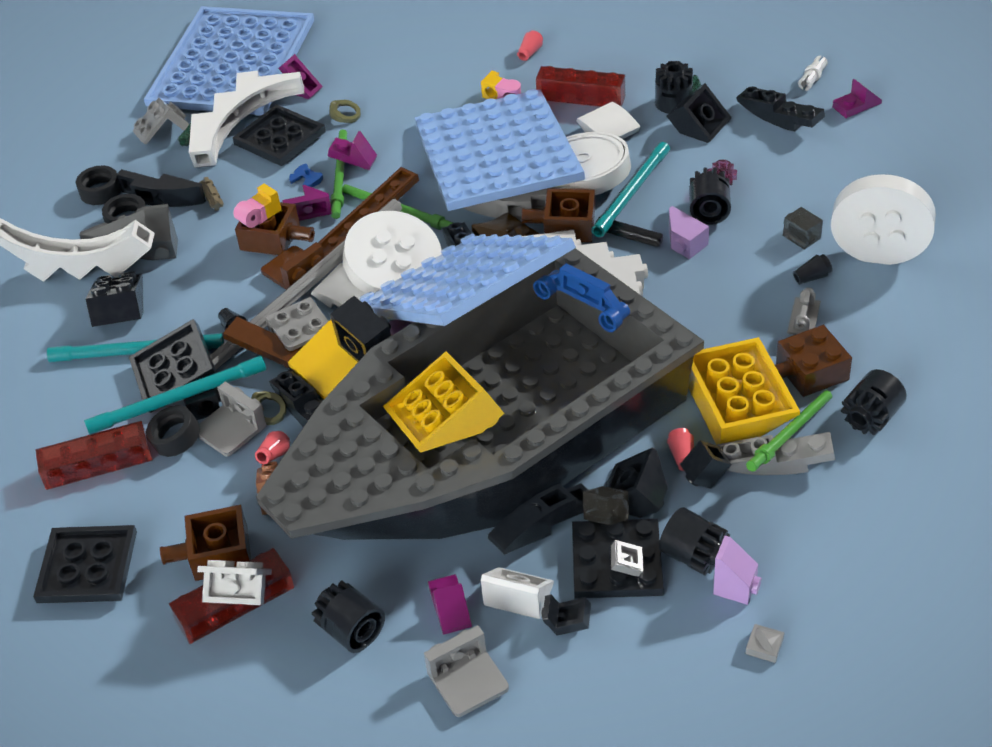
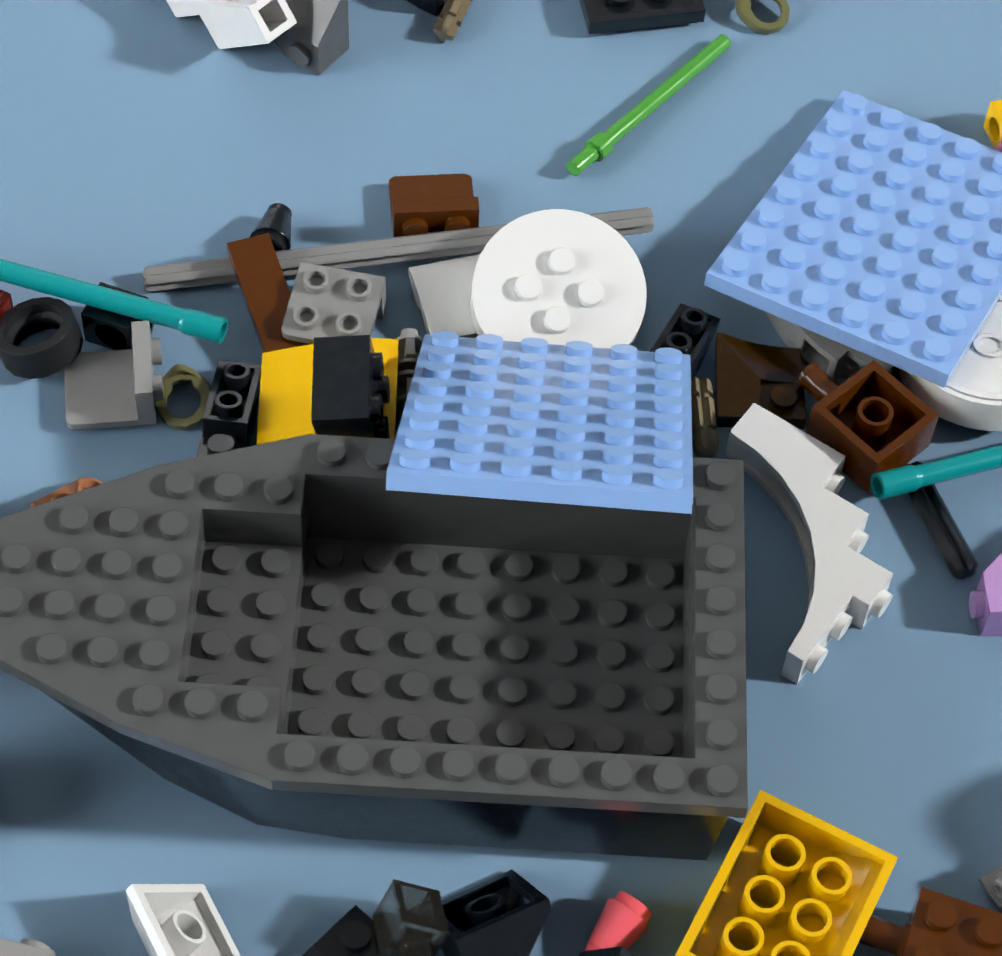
camera: 35 degrees right, 10 degrees up
teal piece [47,333,224,362] -> none
black slope [85,271,144,327] -> none
black plate [129,319,217,413] -> none
leg [234,183,281,228] -> none
reddish brown brick [235,202,315,255] -> none
coral cone [255,431,290,464] -> none
magenta slope [282,185,332,221] -> none
blue piece [289,163,323,187] -> none
reddish brown tile [318,167,419,256] -> none
magenta slope [328,131,377,170] -> none
bright green bar [342,184,454,230] -> none
yellow slope [383,351,505,453] -> none
magenta slope [428,574,472,635] -> none
black slope [488,483,598,555] -> none
blue plate [533,263,630,332] -> none

